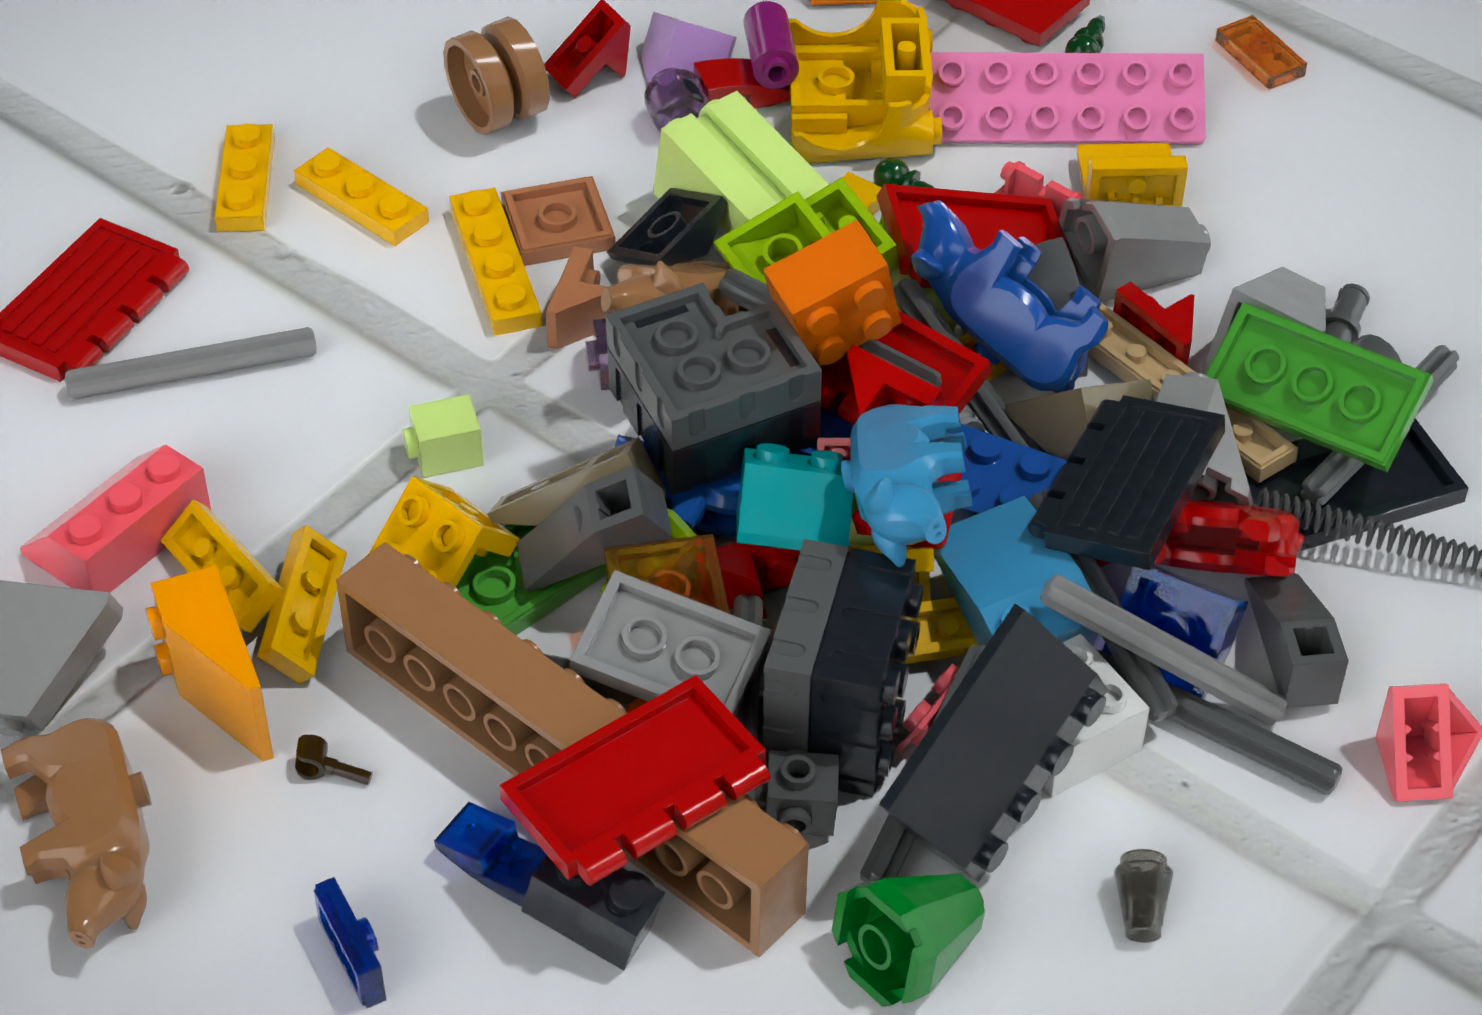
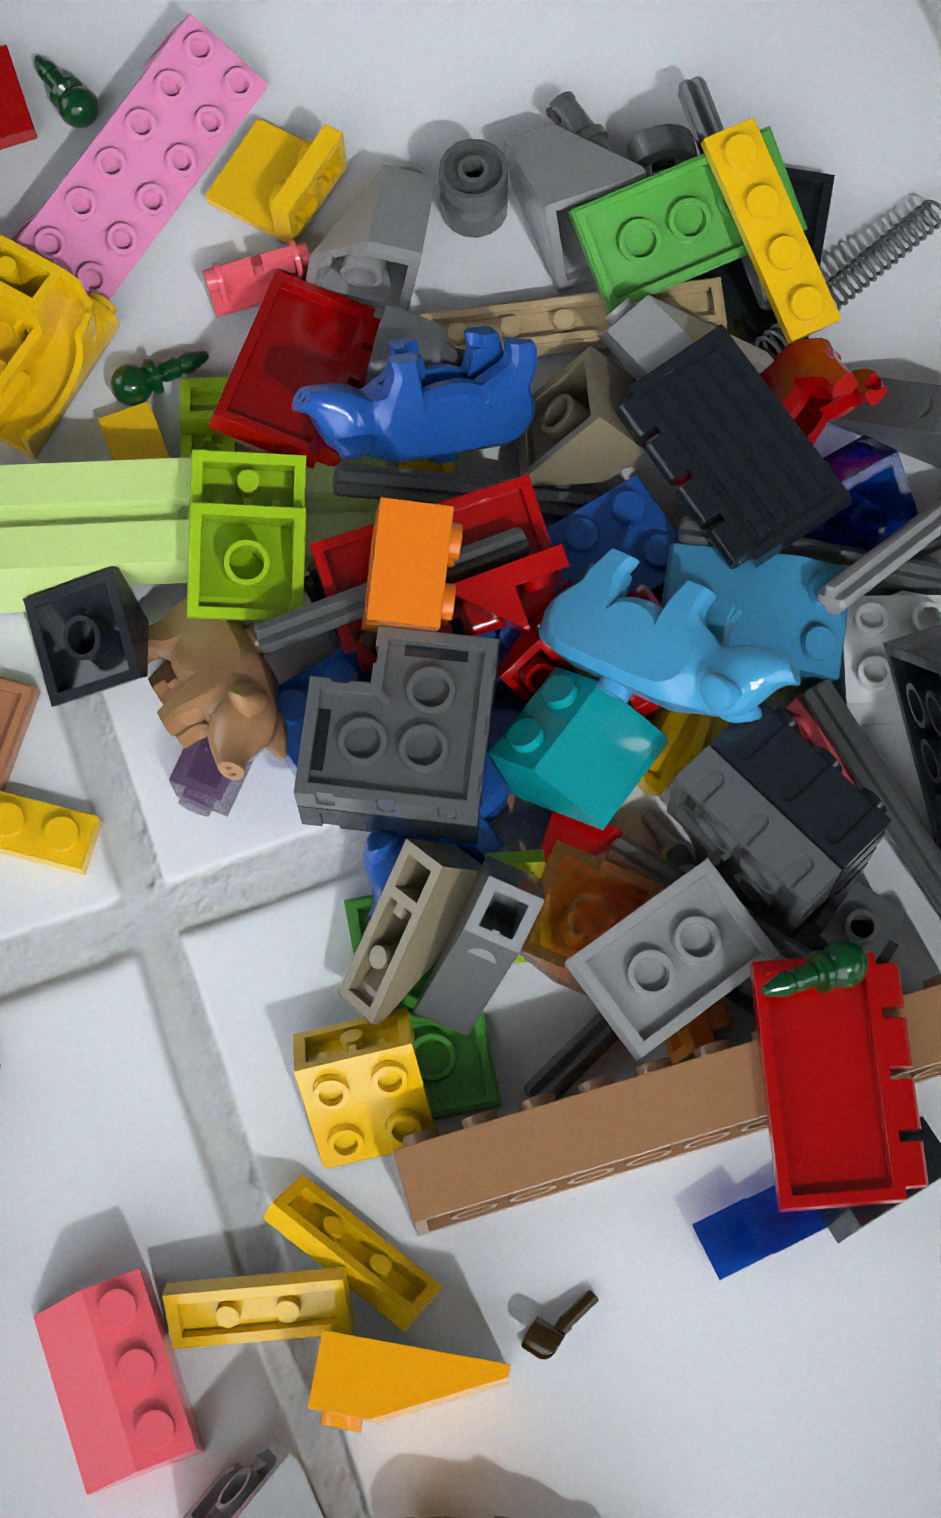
camera: 55 degrees left, 25 degrees up
clear blue plate [313,877,386,1009] -> none
yellowish green brick [402,394,484,478] -> none
nougat slope [546,246,609,349] -> none
red slope [1113,281,1194,366] -> none
none -> dark grey wheel [439,139,508,238]
none -> yellow plate [701,117,842,345]
none -> dark green bar [761,939,869,997]

